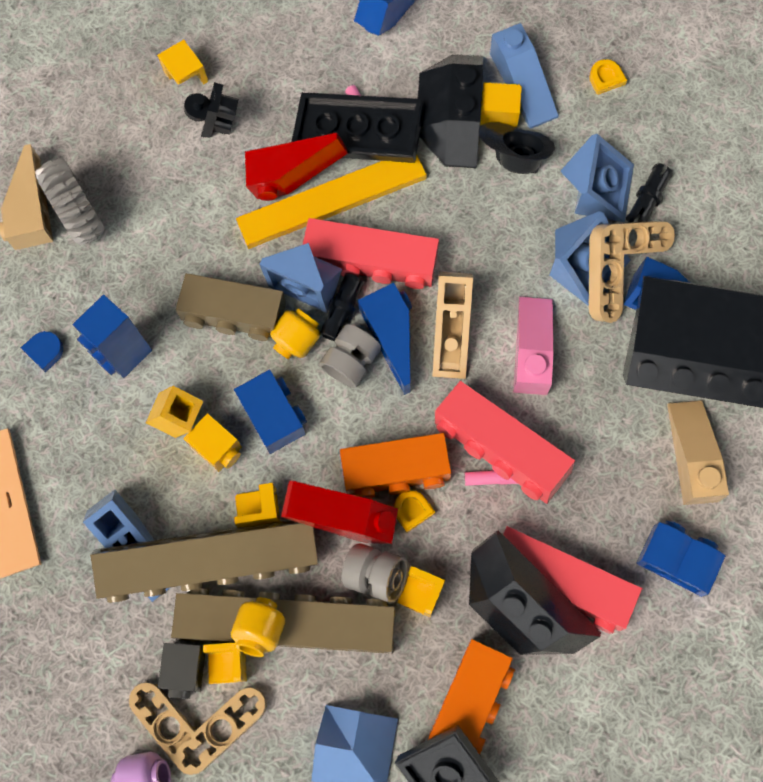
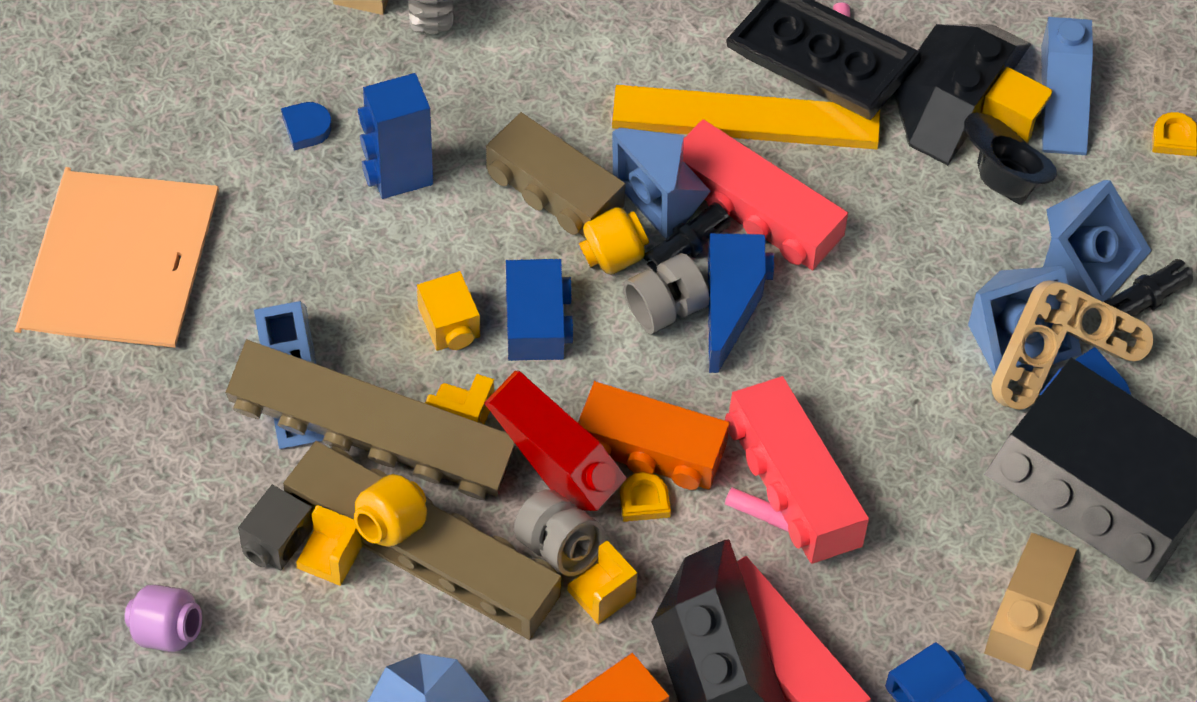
camera: 20 degrees right, 15 degrees down
tan beam [129,683,267,775] -> none
yellow brick [146,386,203,438] -> none
red slope [245,133,347,201] -> none
tan slope [432,272,473,379] -> none
bright pink slope [513,297,553,395] -> none

